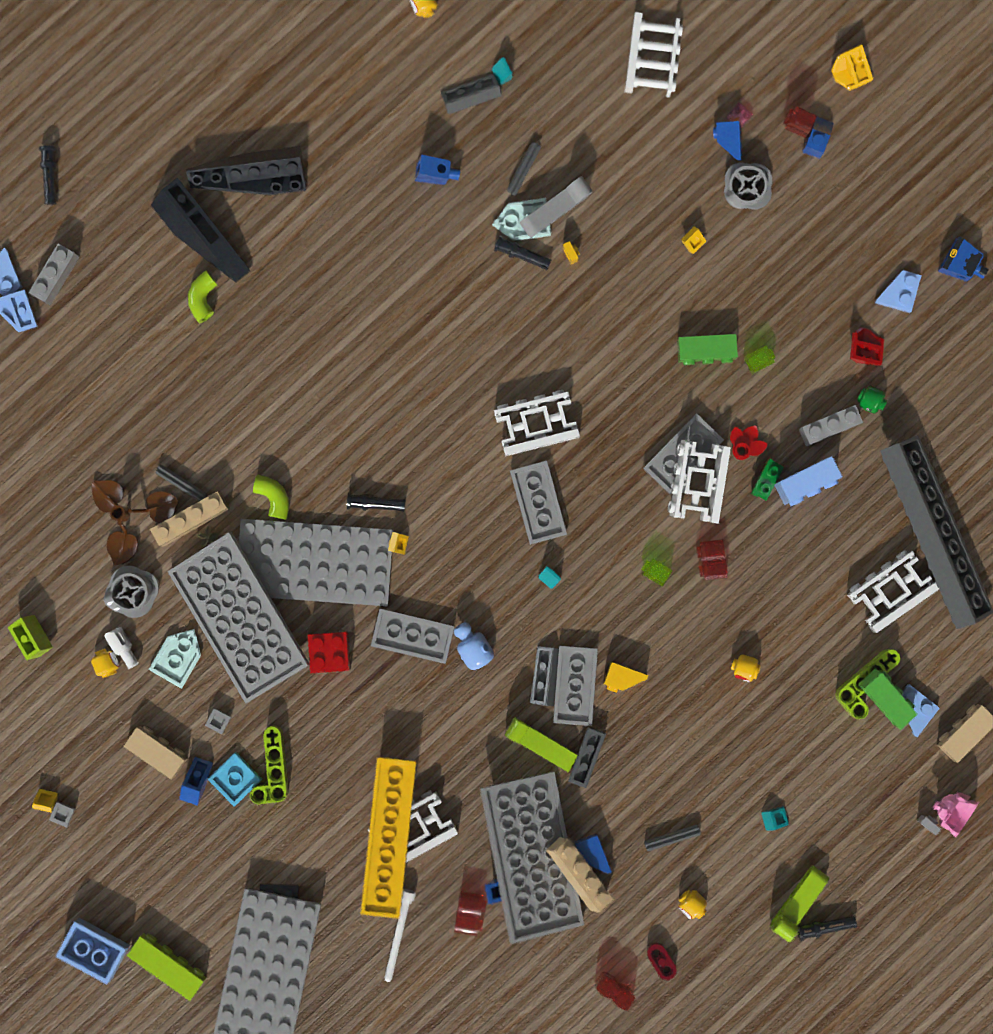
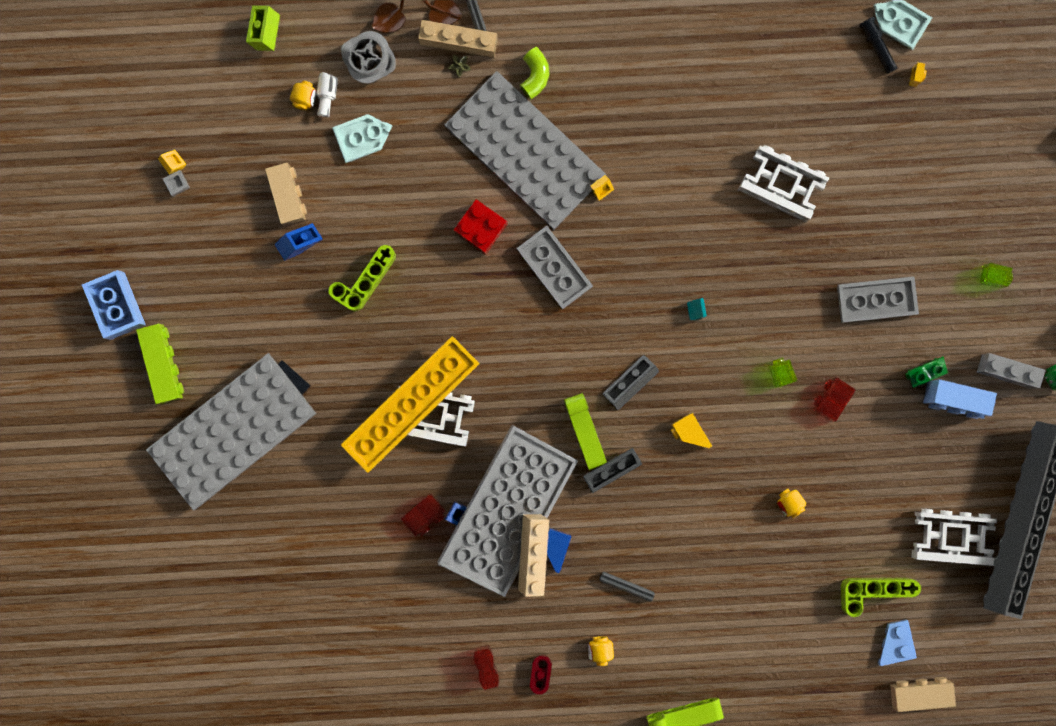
camera: 30 degrees right, 0 degrees up
light grey plate [168,532,310,704] -> none
light grey plate [205,708,232,734] -> none
medium azure tile [208,752,262,807] -> none
black pin [347,492,405,512] -> none
white piece [384,889,416,982] -> none
light blue piece [454,622,494,670] -> none
light grey plate [510,461,567,545] -> none
light grey beam [520,176,593,238] -> none
light grey plate [553,646,598,726] -> none
white fence [668,440,731,524] -> none
bright green brick [677,334,738,365] -> none
yellow plate [681,226,706,254] -> none
red plate [730,426,767,460] -> none
teal slope [761,806,789,831] -> none
bright green brick [858,669,918,730] -> none

